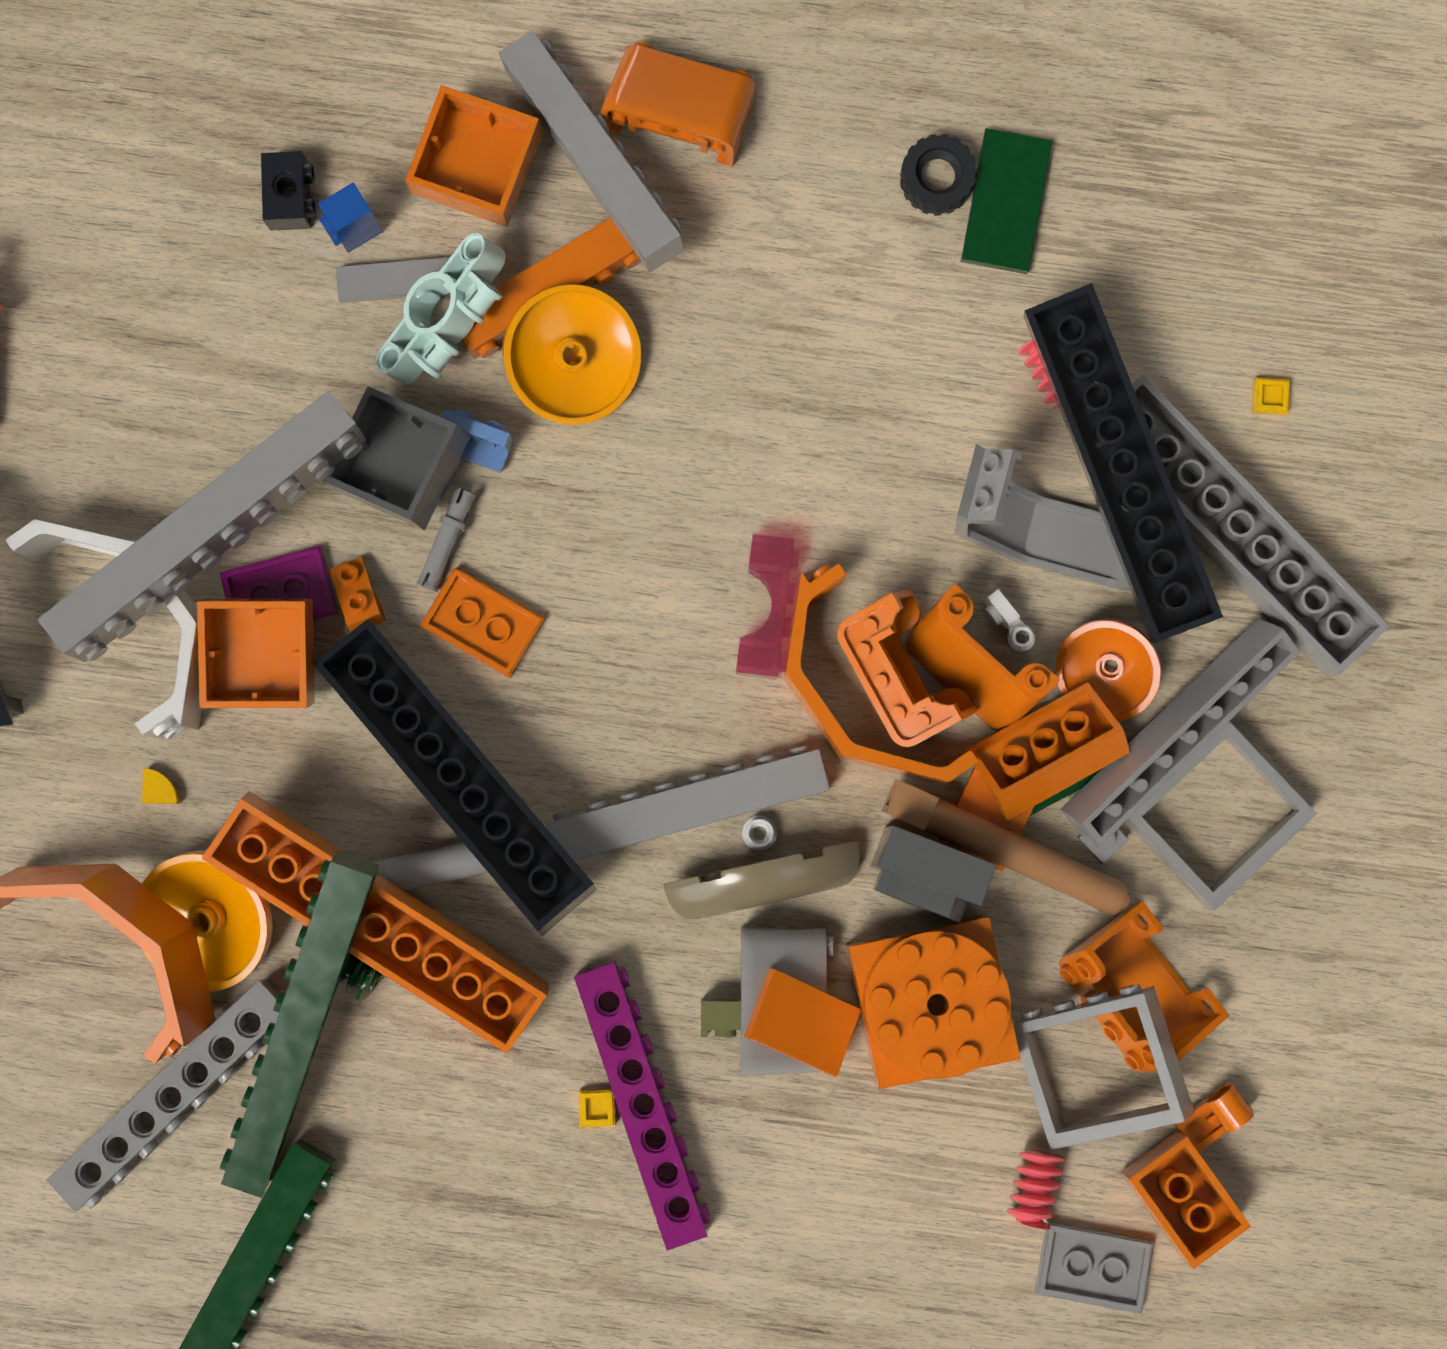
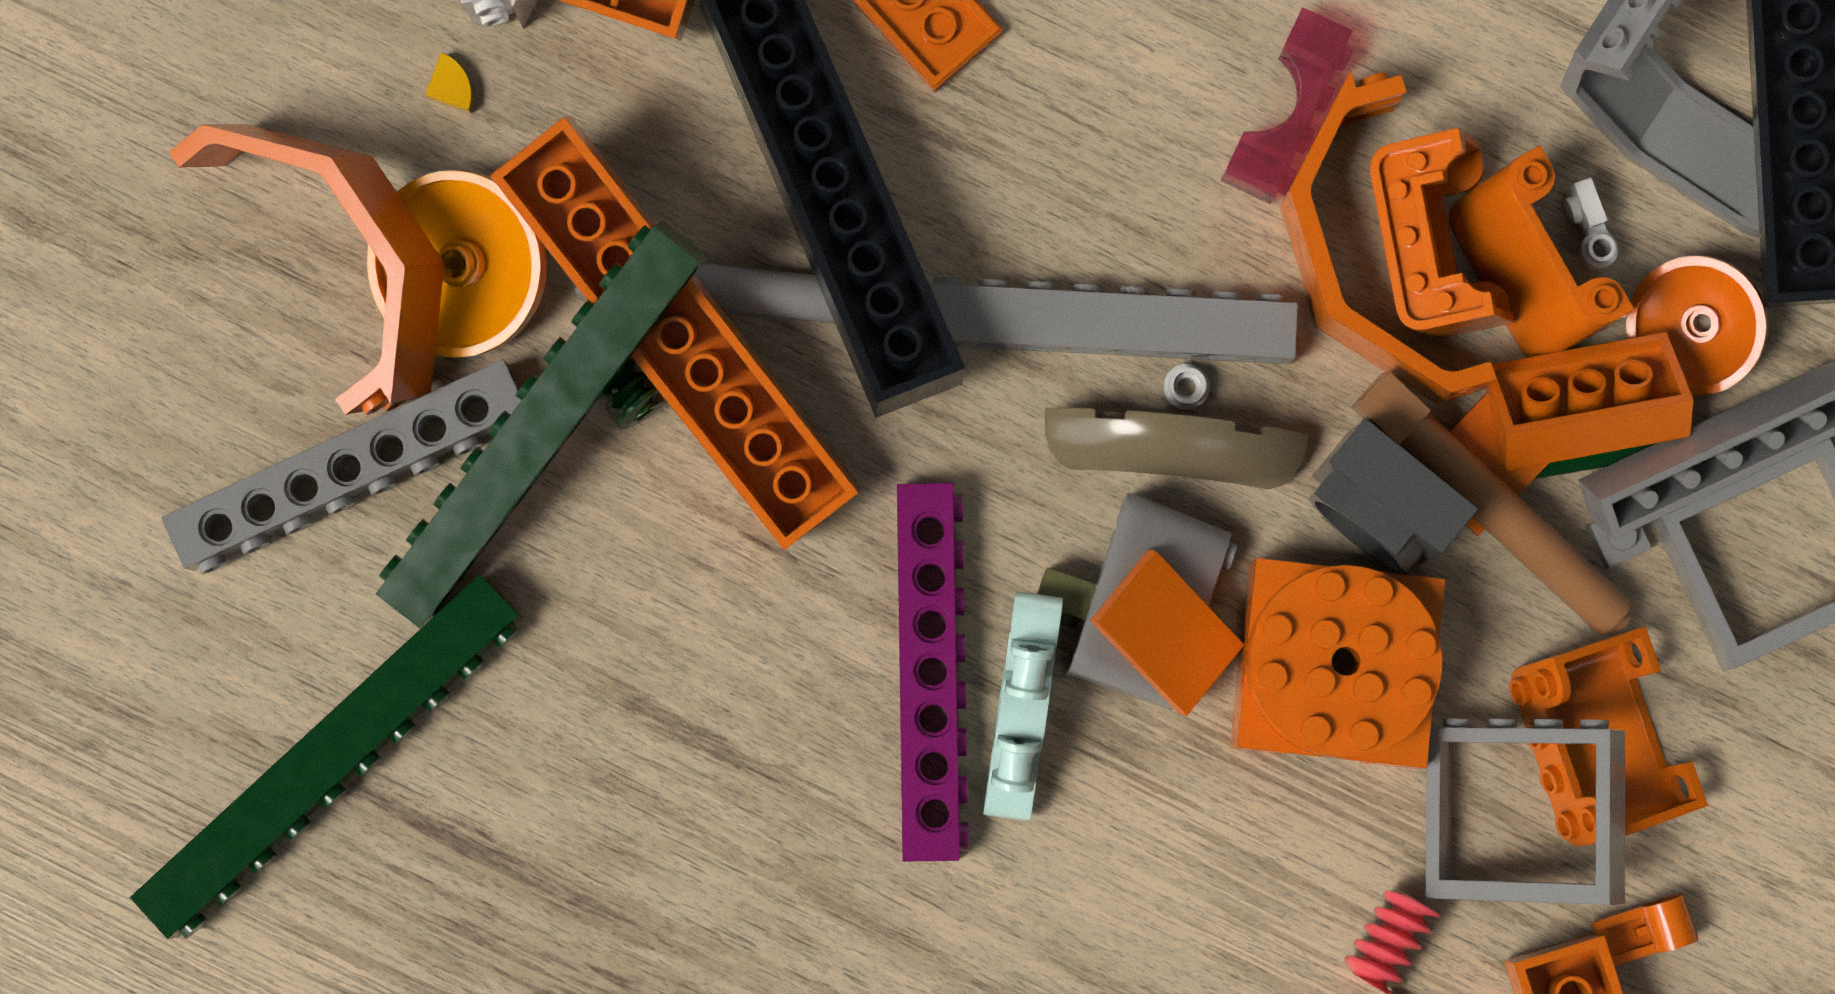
camera: 20 degrees right, 0 degrees up
yellow tile [578,1089,616,1127] -> none
none -> light aqua piece [983,591,1063,822]

